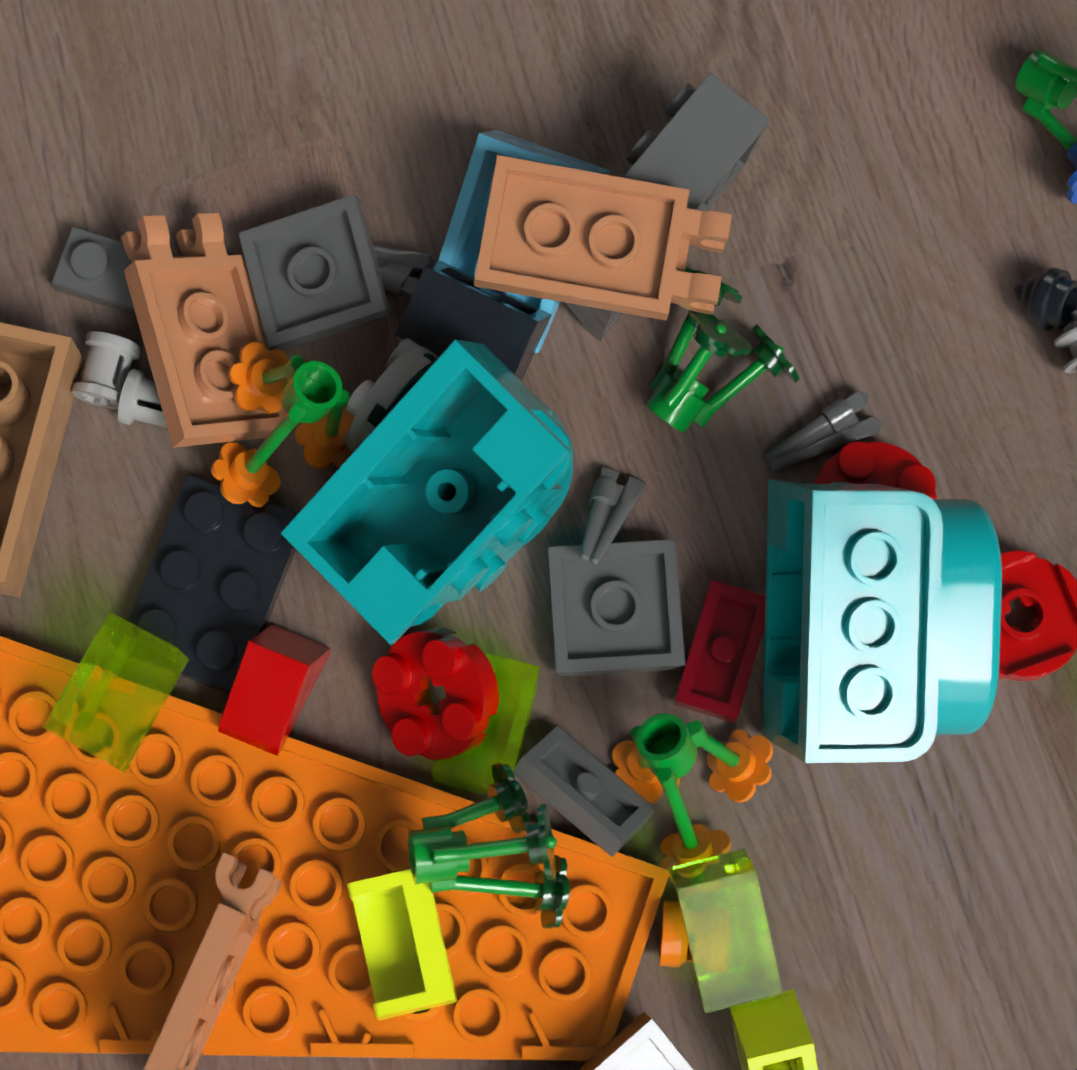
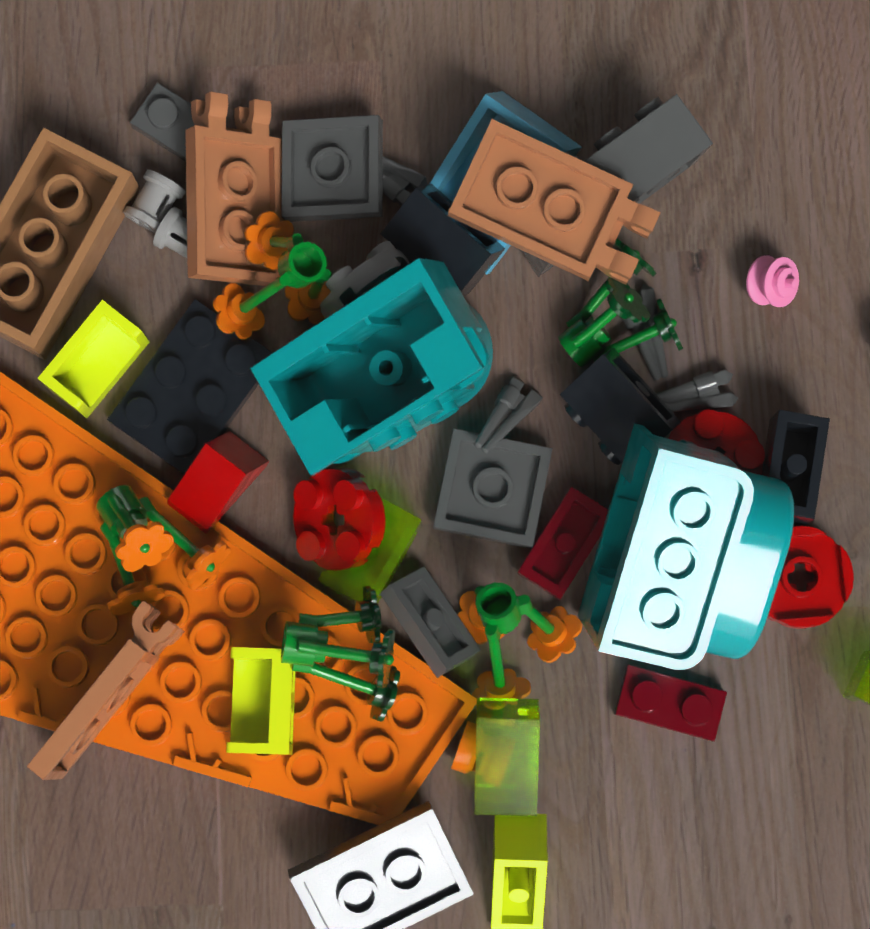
camera: 15 degrees right, 5 degrees up
clear neon green panel [43,612,189,773] -> none
none -> neon yellow panel [38,300,150,419]
none -> plant [96,485,231,615]
none -> black brick [560,348,681,465]
none -> dark red plate [614,665,727,742]
none -> dark grey piece [623,283,668,380]
none -> bright pink wheel [746,255,799,307]
none -> black brick [762,410,830,526]

